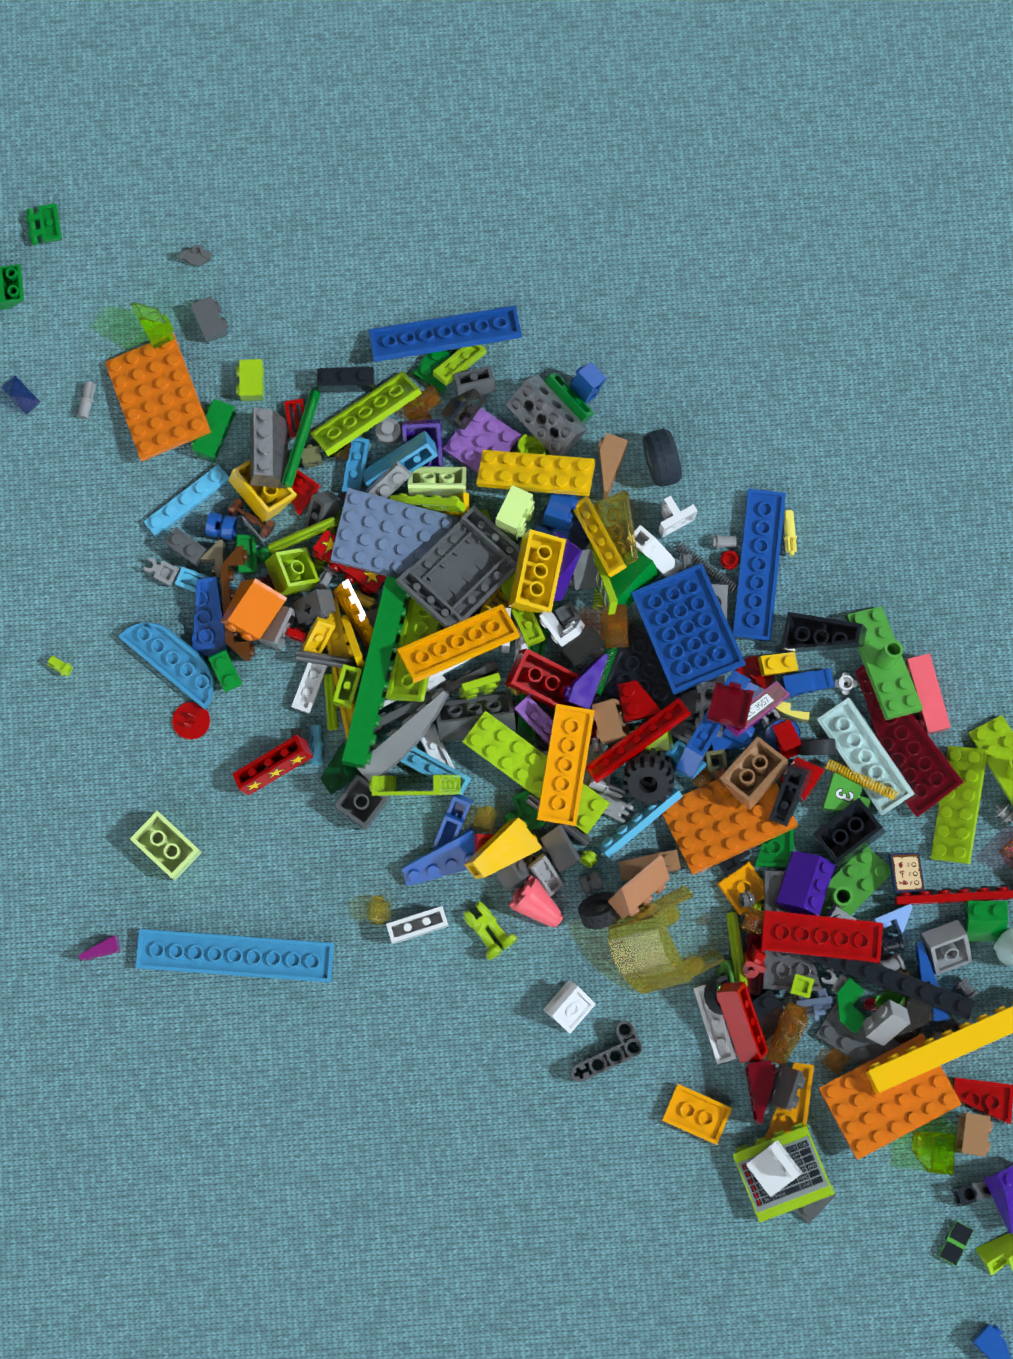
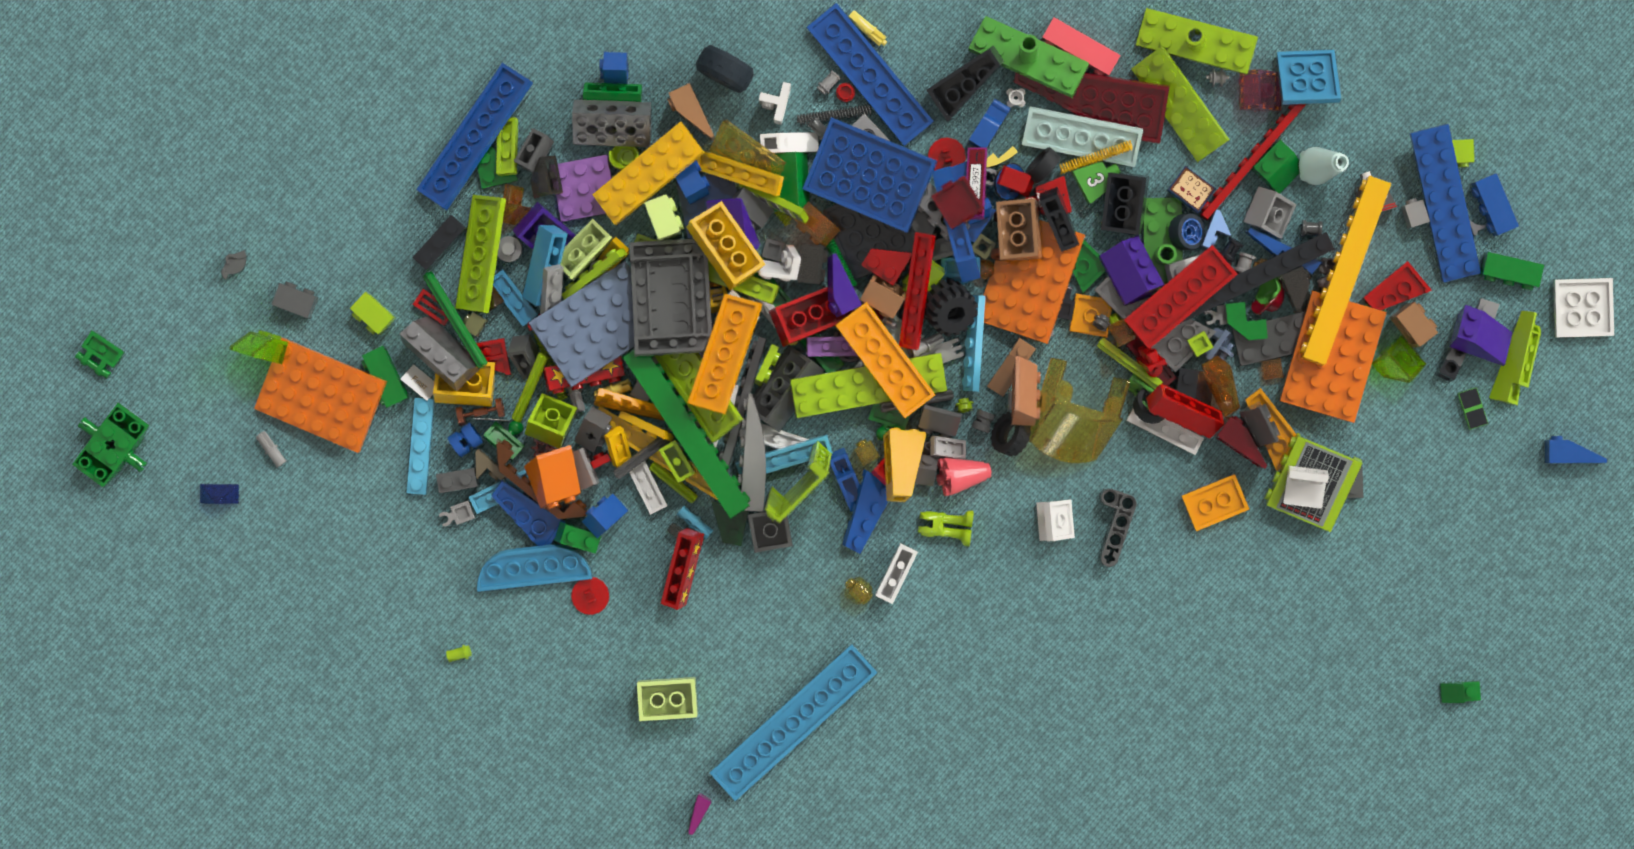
camera: 45 degrees left, 10 degrees up
yellow plate [758,652,799,676] -> none
light grey brick [863,999,910,1046] -> none
none -> white sticker [401,364,434,401]
none -> blue brick [582,494,629,539]
none -> black wheel [1169,214,1205,250]

